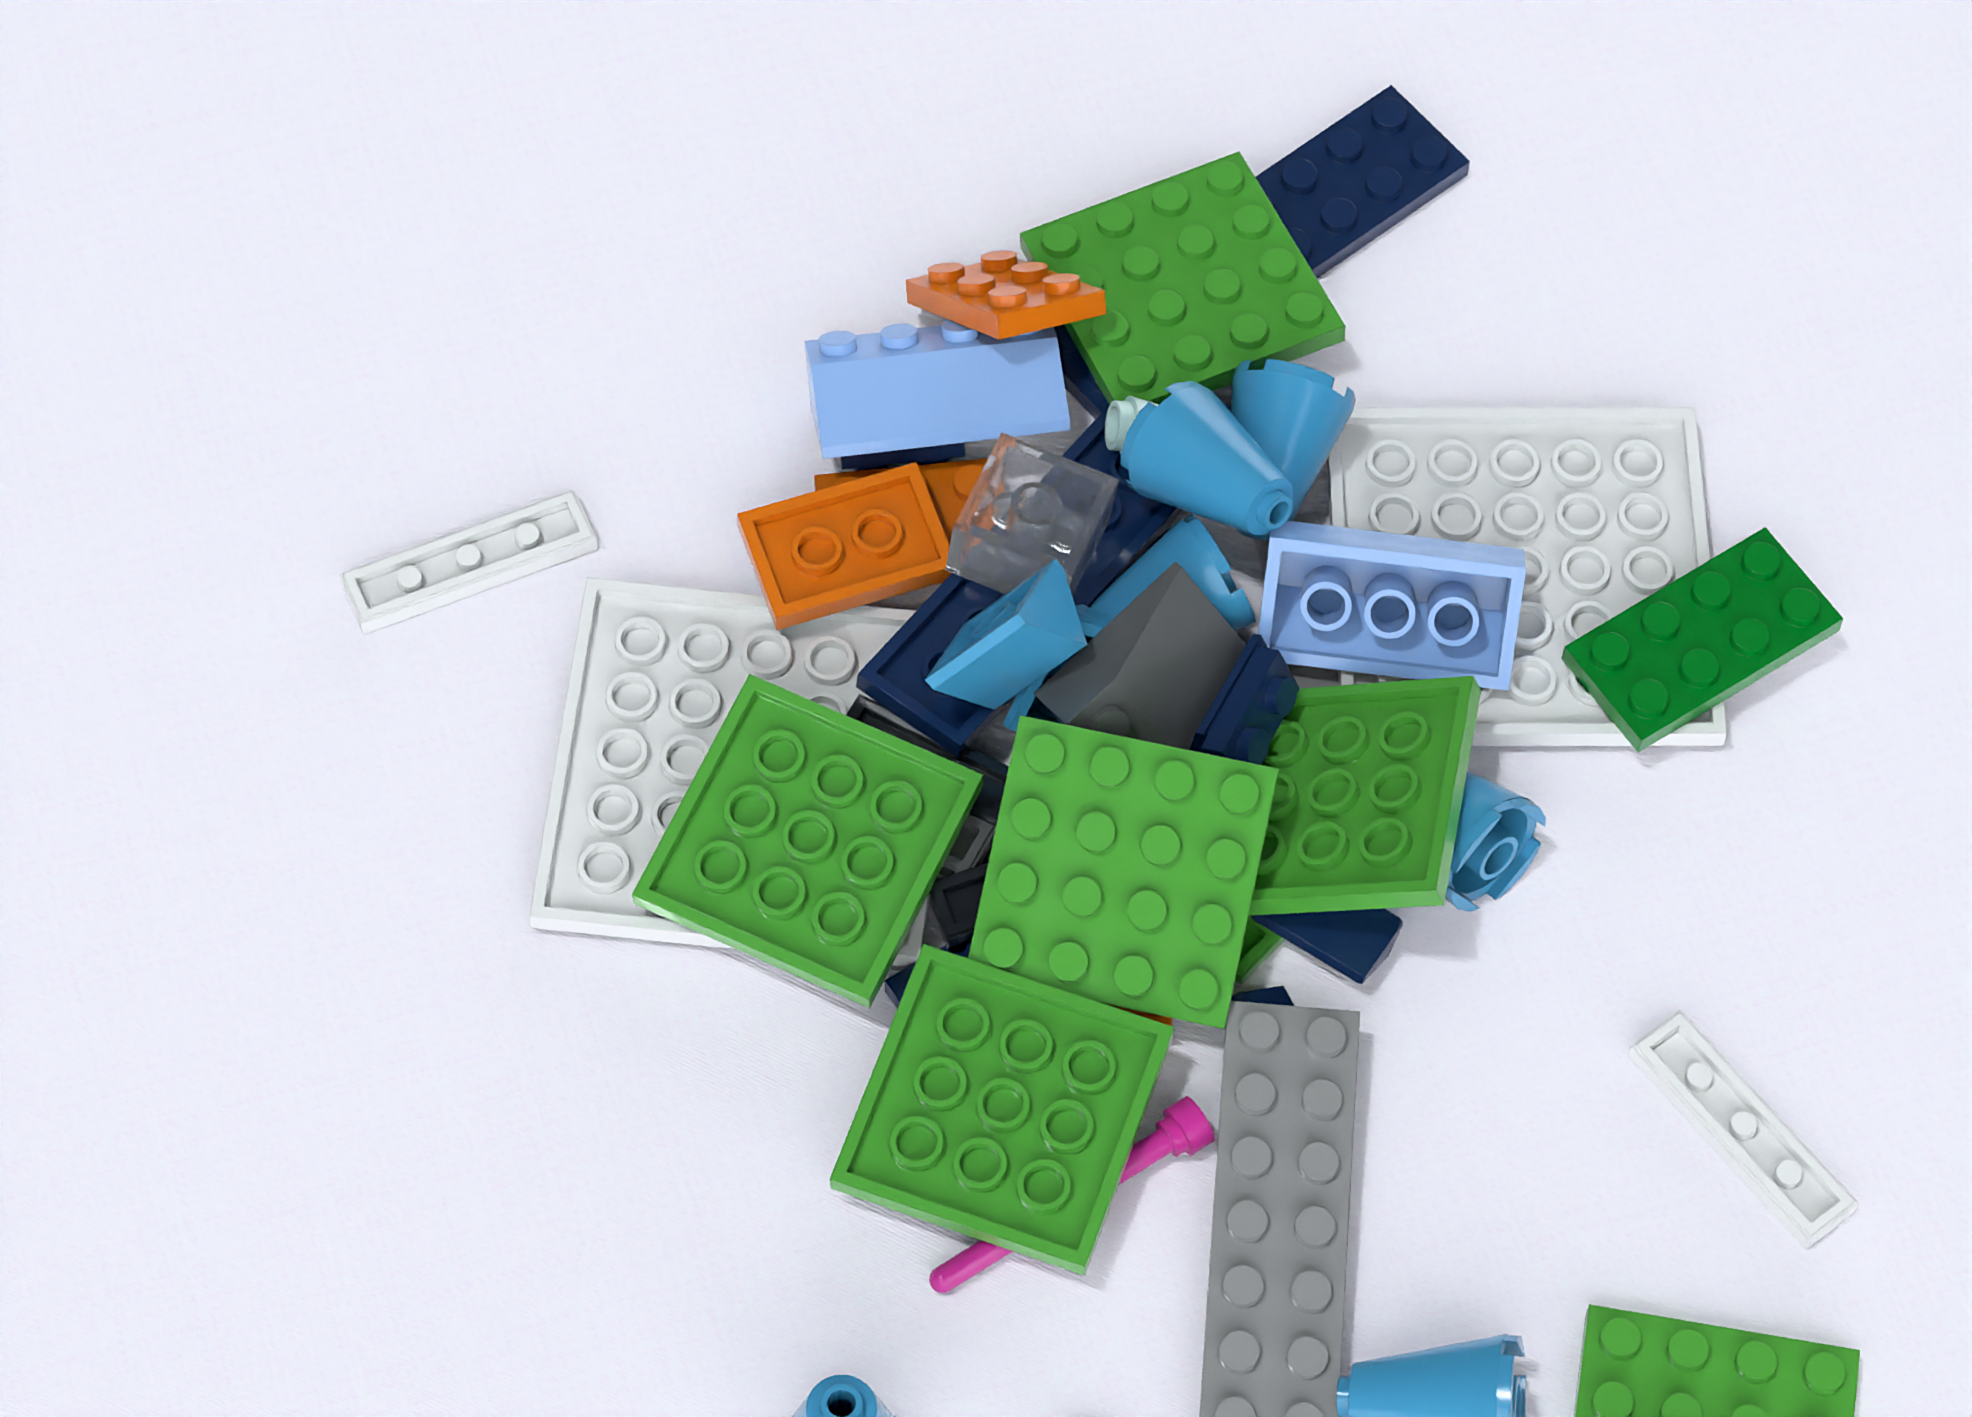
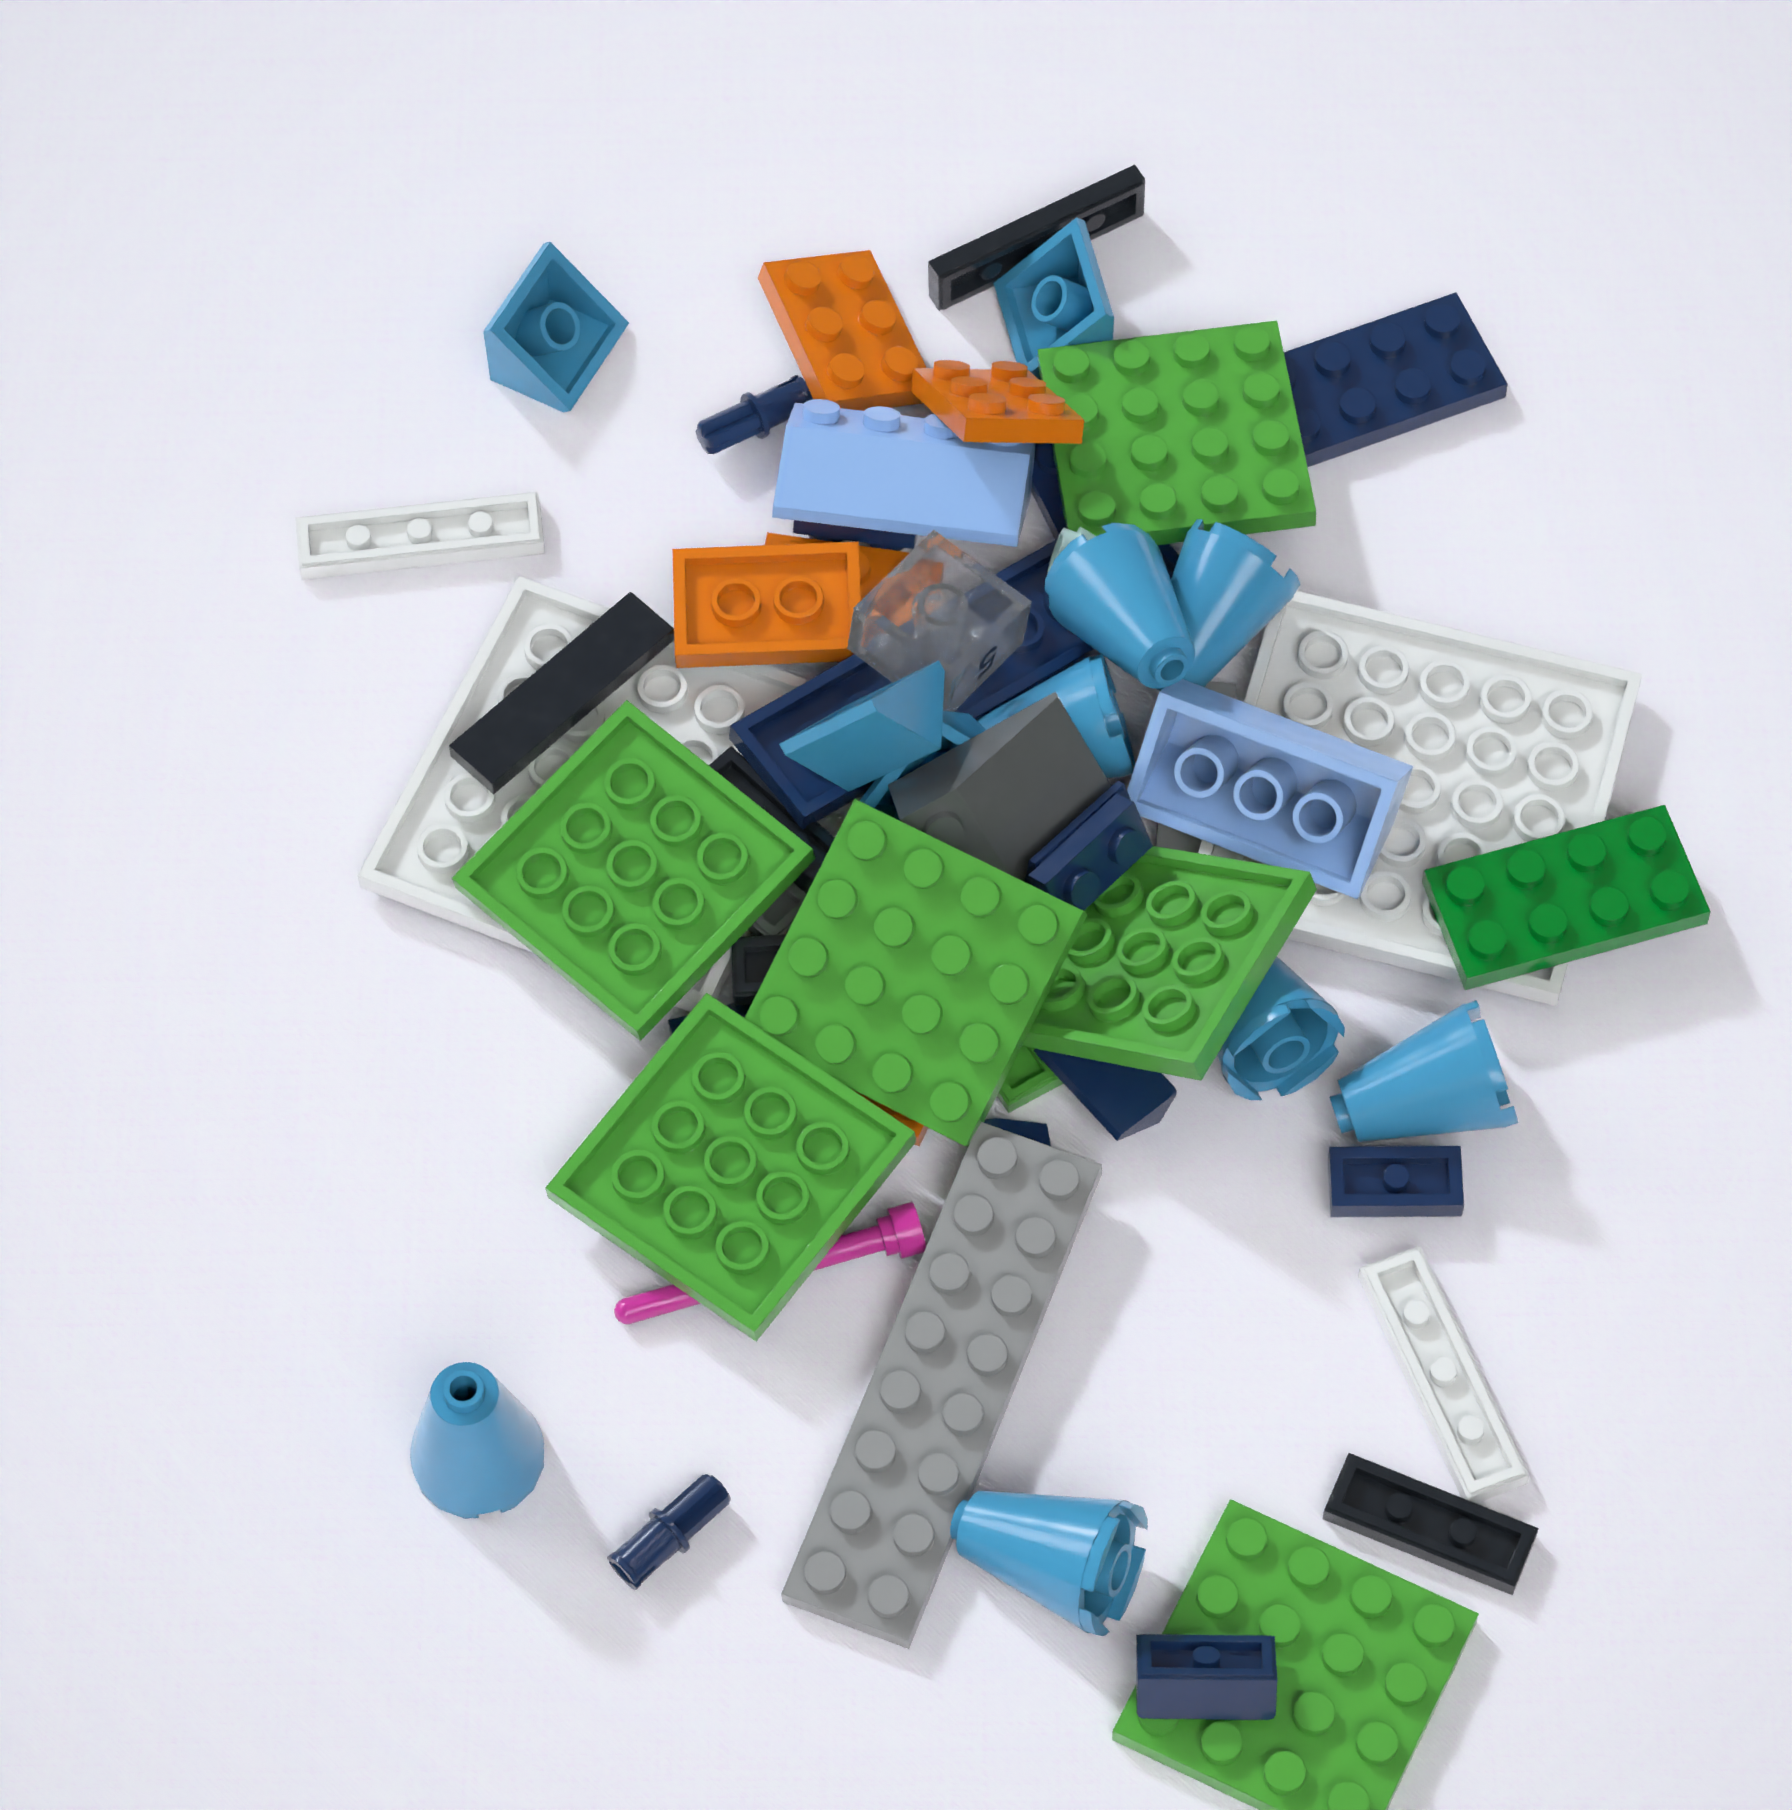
camera: 20 degrees right, 0 degrees up
none -> black tile [449,591,674,795]
none -> dark azure slope [483,241,629,413]
none -> dark blue axle [695,375,813,454]
none -> orange plate [758,250,926,411]
none -> black tile [928,164,1145,311]
none -> dark azure slope [993,217,1114,380]
none -> black tile [1322,1453,1539,1595]
none -> dark blue plate [1328,1146,1464,1217]
none -> dark azure cone [1329,1000,1519,1142]

